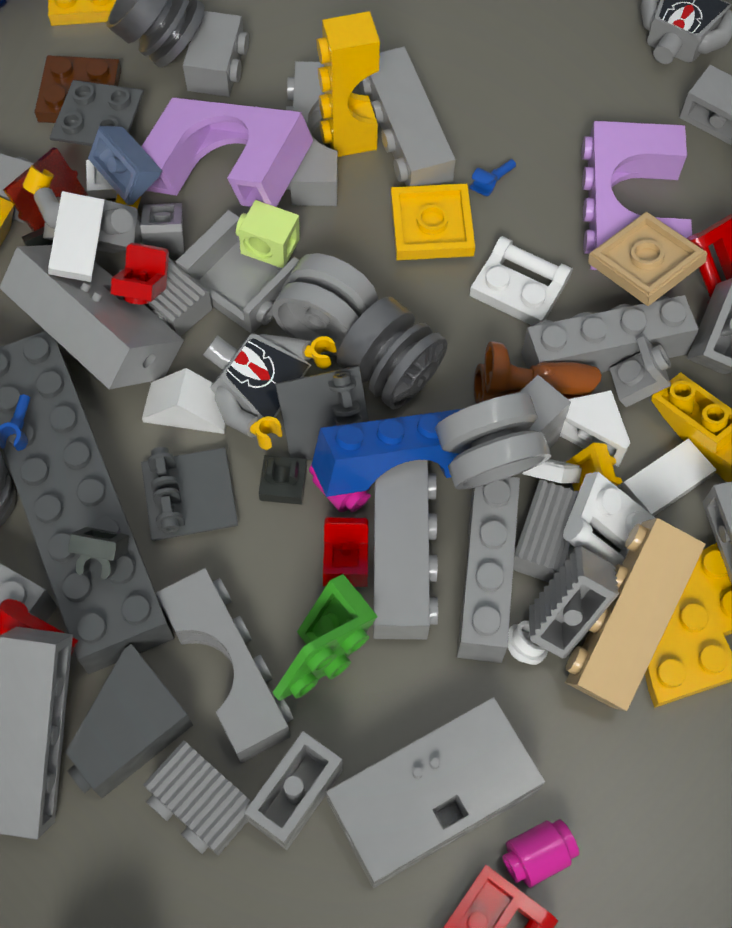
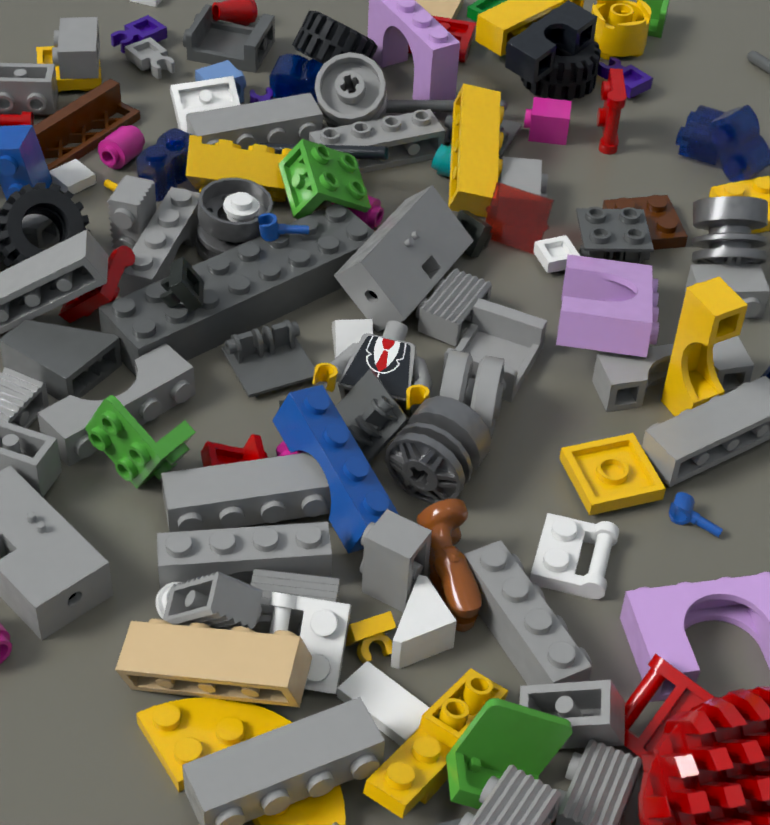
camera: 75 degrees right, 20 degrees down
light grey torso [23,165,142,253] -> none
white tile [48,191,105,282] -> none
sand blue slope [88,126,162,205] -> none
red bracket [111,243,169,305] -> none
light grey slope [140,203,185,260] -> none
yellowish green brick [236,200,300,268] -> none
light grey wheel [435,393,552,490] -> none
white tile [522,459,582,483] -> none
tan tile [588,212,707,306] -> none
light grey bracket [609,335,671,407] -> none

